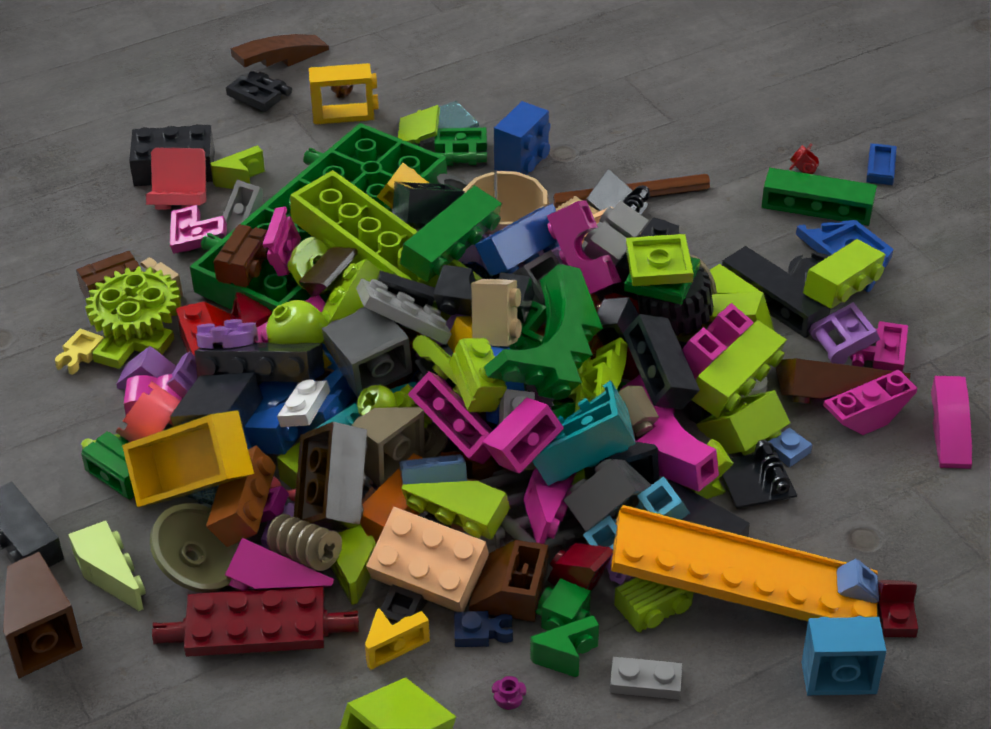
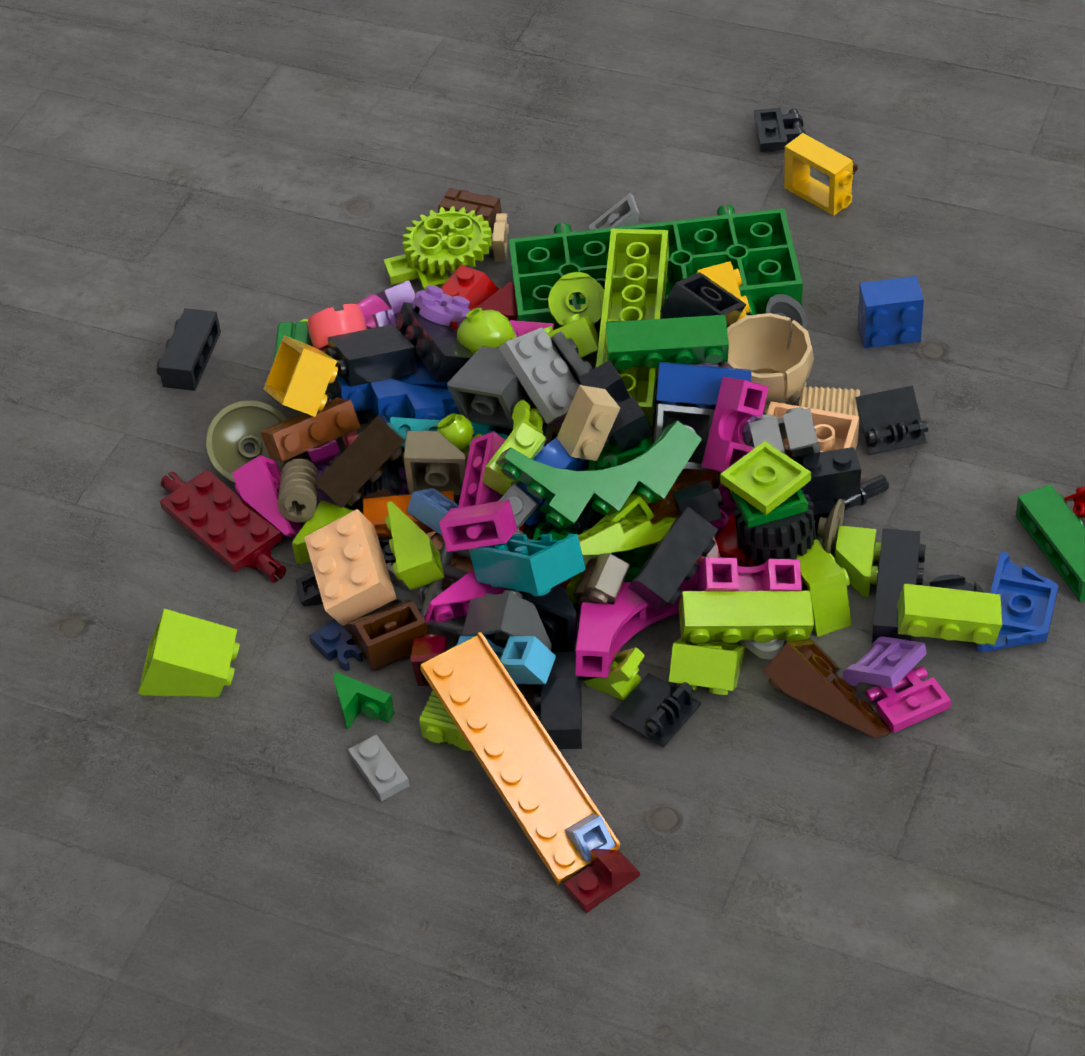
camera: 55 degrees right, 5 degrees up
reddish brown slope [3,552,83,678] -> none
light yellow plate [55,328,104,375] -> none
yellowish green slope [68,521,146,611] -> none
black brick [129,124,215,186] -> none
coral bracket [146,148,206,210] -> none
dark pink plate [170,205,227,254] -> none
lime slope [210,145,265,189] -> none
reddish brown brick [213,224,269,288] -> none
reddish brown slope [231,34,329,68] -> none
dark pink plate [262,206,301,276] -> none
white plate [277,379,330,427] -> none
dark brown slope [299,247,358,297] -> none
yellow slope [365,608,430,670] -> none
lime piece [398,105,440,144] -> none
green plate [435,127,487,166] -> none
clear light blue piece [438,101,479,128] -> none
magenta plate [492,676,526,710] -> none
green brick [536,578,591,631] -> none
dark orange axle [553,174,710,208] -> none
medium blue plate [768,427,812,467] -> none
dark azure brick [801,616,886,696] -> none
dark pink slope [823,369,918,435] -> none
dark pink slope [931,376,972,469] -> none

